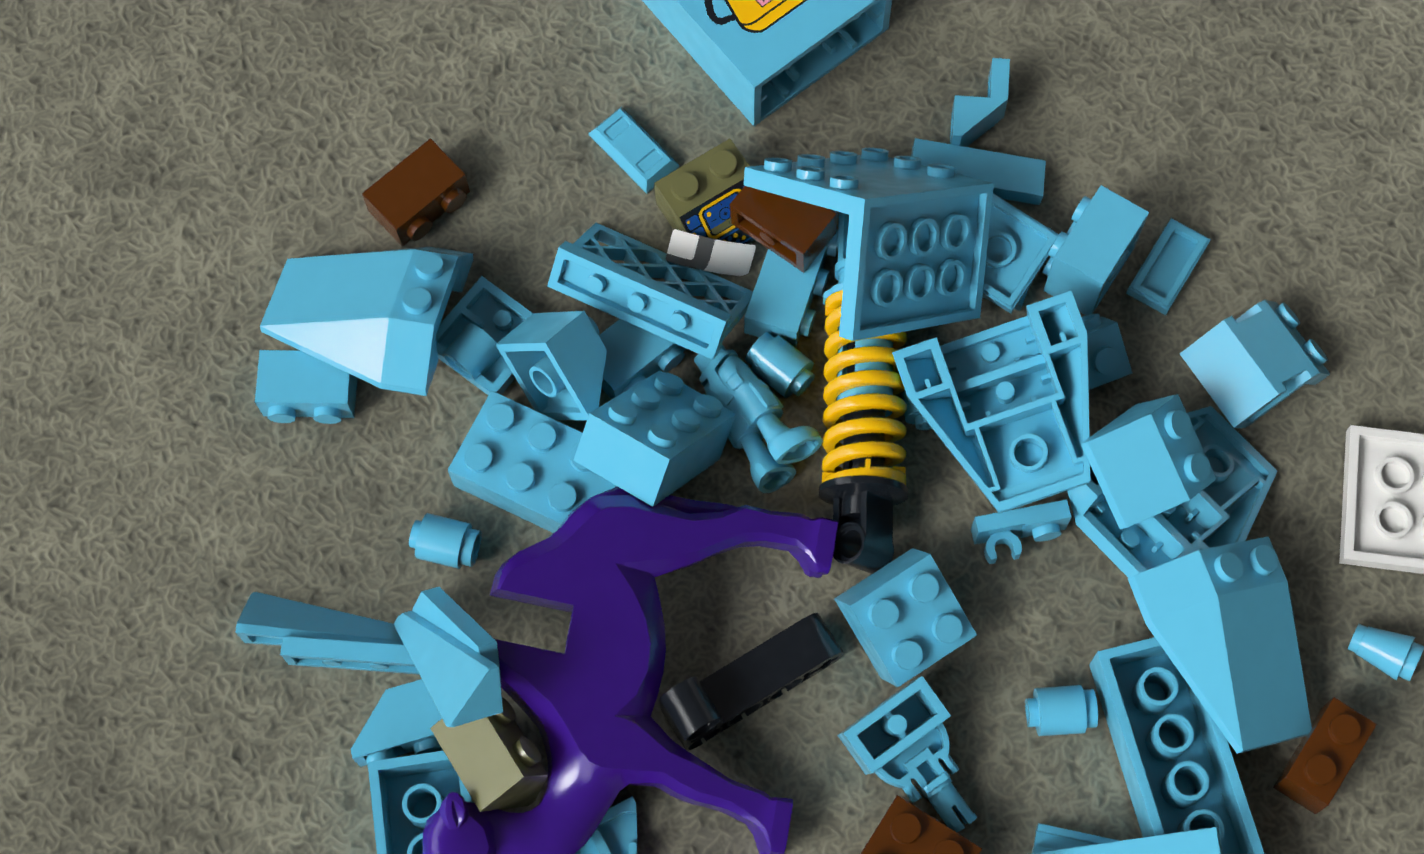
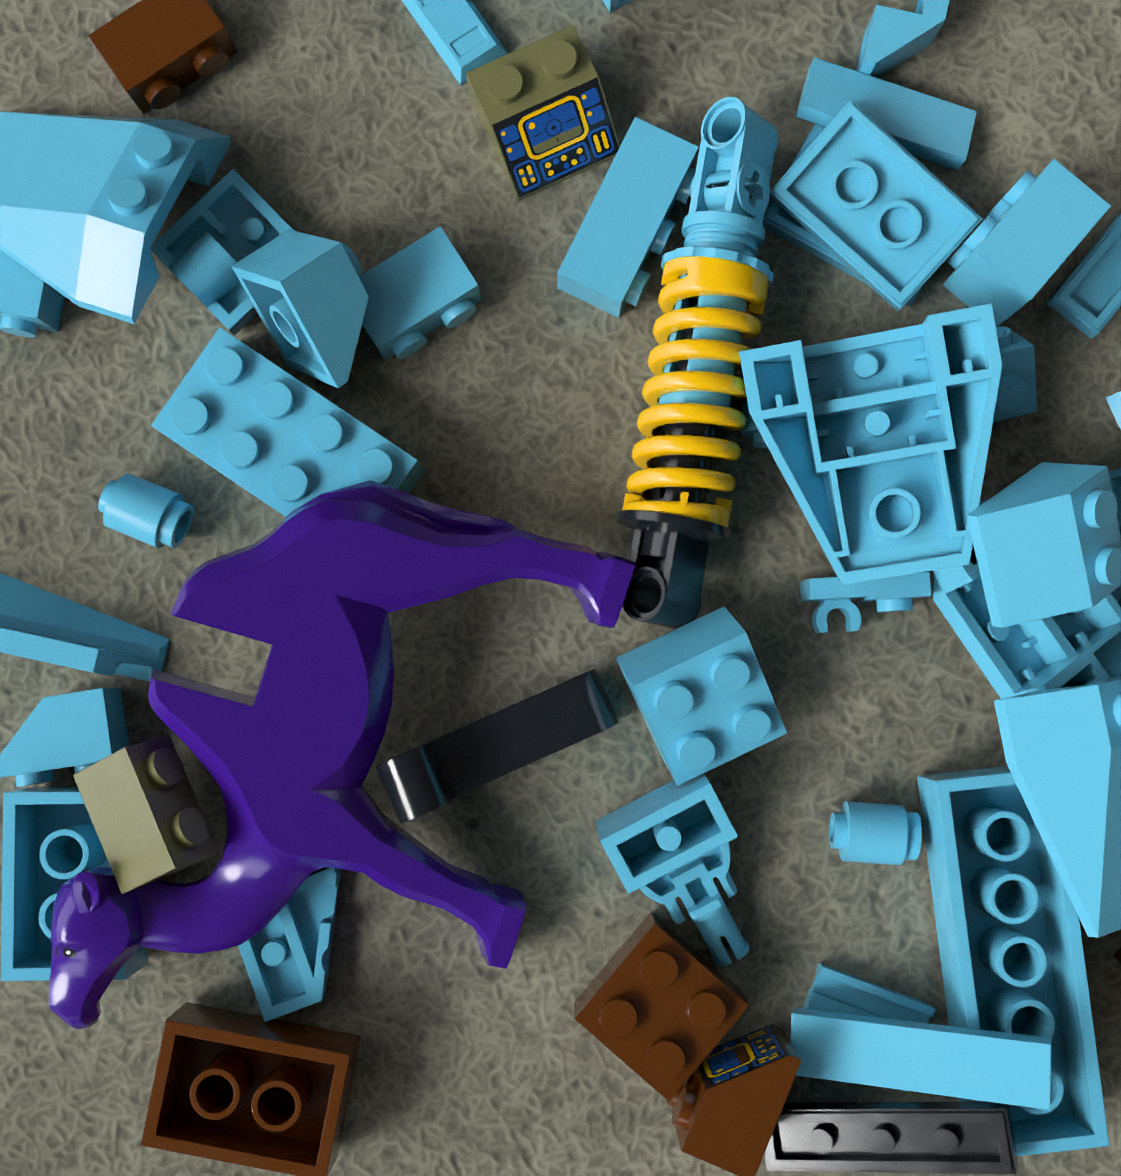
camera: 10 degrees right, 15 degrees up
medium azure wedge [394,587,503,727] -> none
medium azure fence [547,223,753,360] -> none
medium azure brick [573,370,736,507] -> none
white sticker [666,229,756,276] -> none
medium azure piece [694,344,823,493] -> none
reddish brown brick [730,164,837,273] -> none
medium azure bracket [744,148,994,341] -> none
medium azure brick [745,332,815,398] -> none

